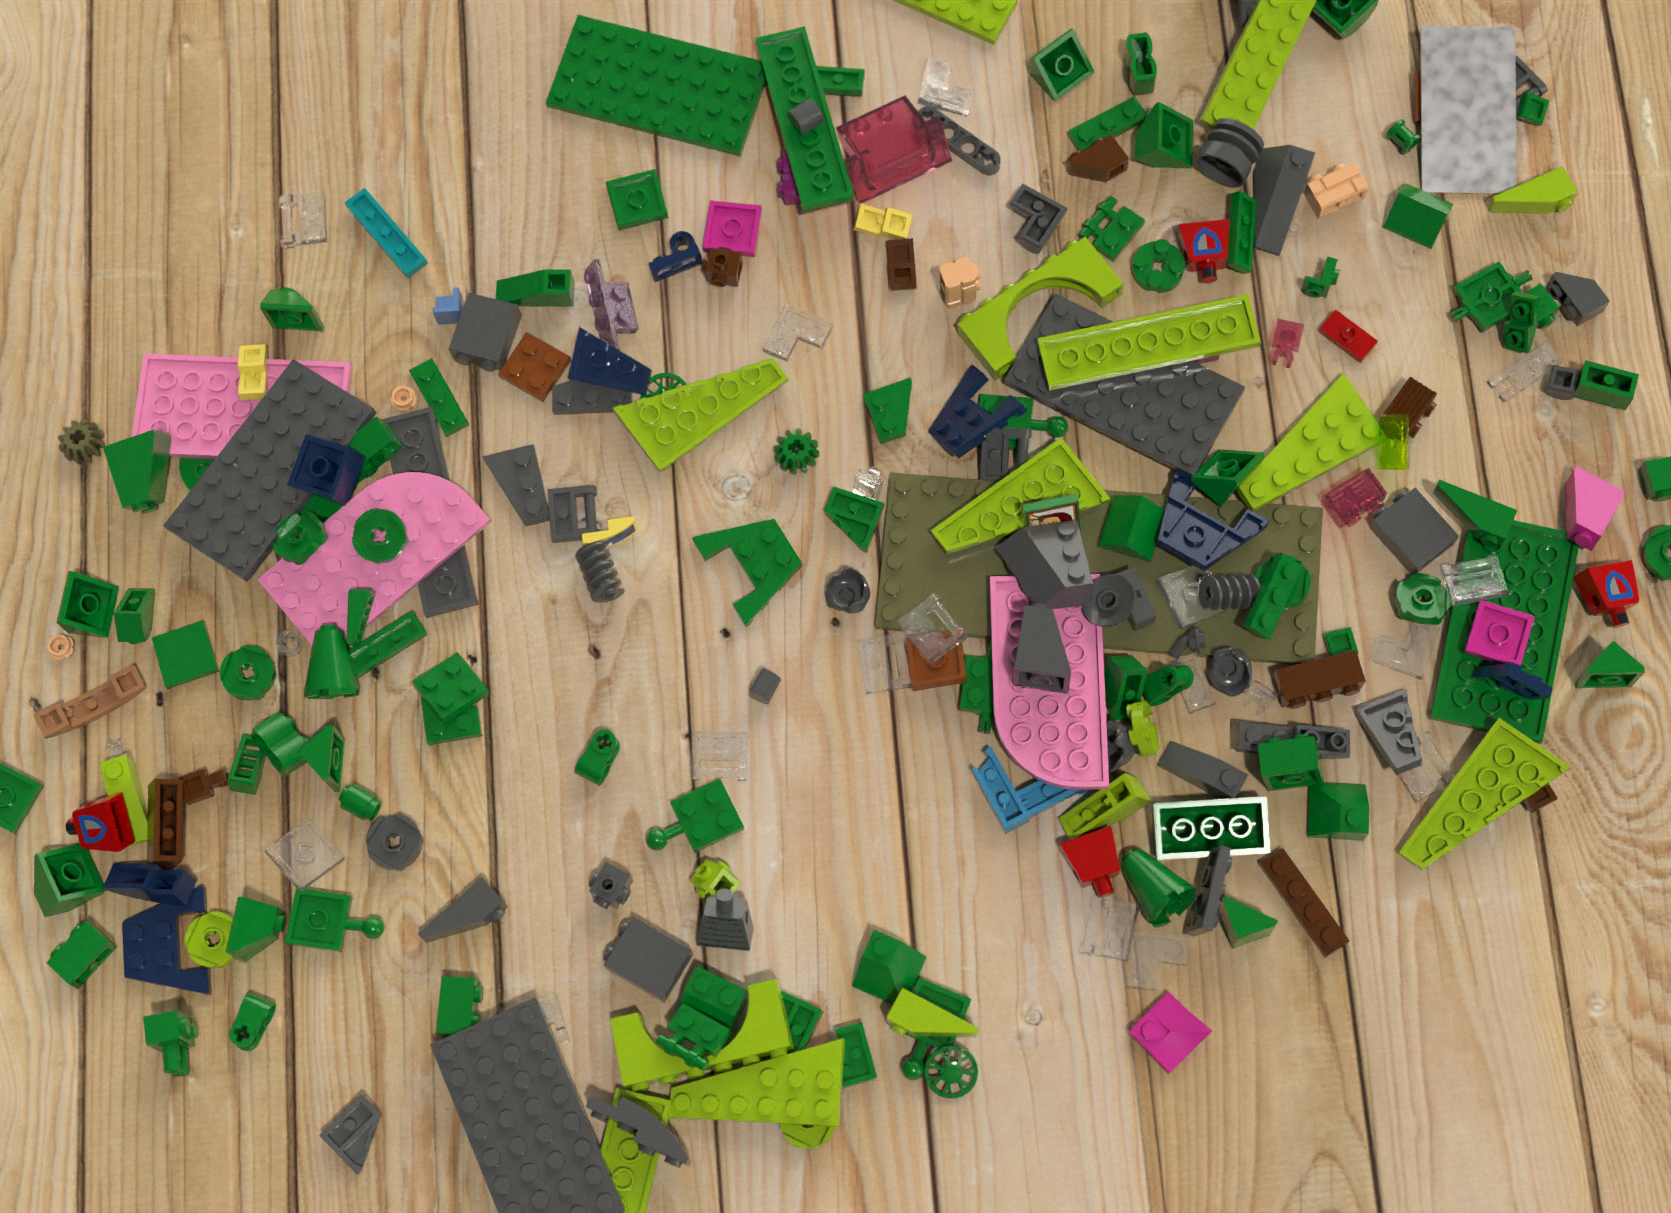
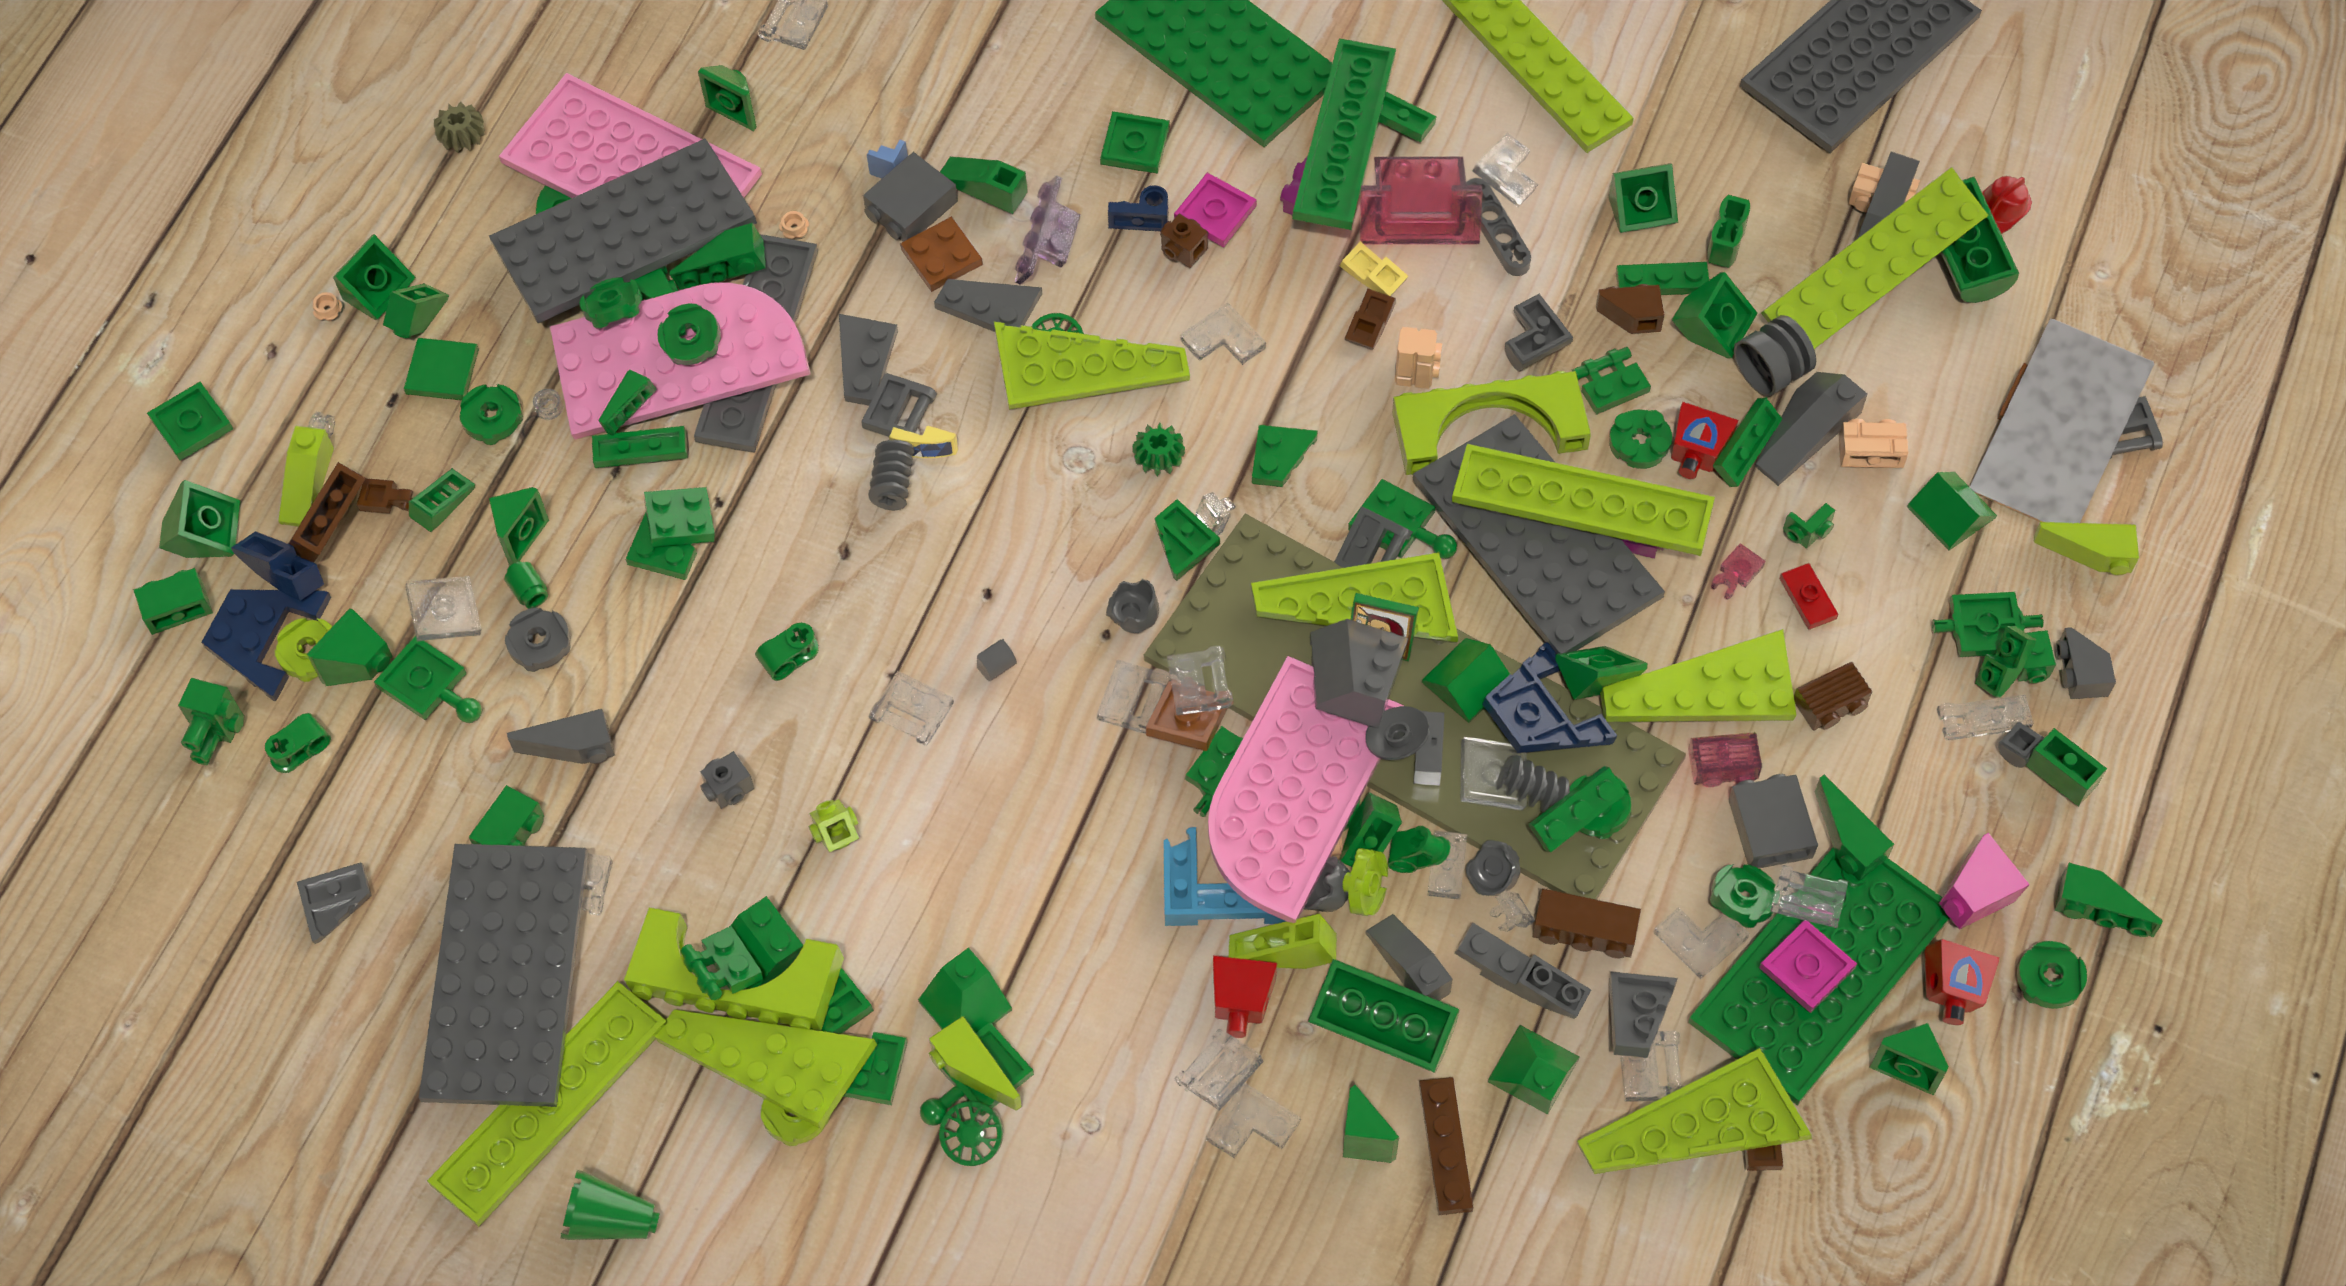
camera: 20 degrees right, 10 degrees down
medium nougat slope [33,664,146,739] -> none
red torso [66,793,135,852] -> none
green slope [103,430,171,514] -> none
light yellow slope [238,344,268,401] -> none
green brick [251,712,309,777] -> none
dark blue slope [287,434,366,506] -> none
green cone [304,625,359,699] -> none
teal plate [344,188,428,279] -> none
green plate [409,358,469,437] -> none
dark blue wing [568,327,652,396] -> none
dark grey slope [586,1096,691,1168] -> none
dark grey brick [603,917,693,1003] -> none
green plate [646,779,744,853] -> none
green wing [692,519,802,627] -> none
dark grey torso [697,889,754,951] -> none
dark grey brick [787,98,824,135] -> none
dark blue wing [928,364,1027,458] -> none
dark grey slope [1013,603,1071,694] -> none
green cone [1121,849,1196,928] -> none
dark pink plate [1127,992,1212,1074] -> none
dark grey plate [1169,626,1206,659] -> none
dark grey wing [1183,845,1232,937] -> none
green slope [1258,734,1324,791] -> none
green tile [1323,627,1359,656] -> none
clear neon green plate [1379,414,1409,470] -> none
green bush [1386,119,1421,154] -> none
dark blue wing [1474,662,1553,700] -> none
green tile [1516,92,1549,126] -> none

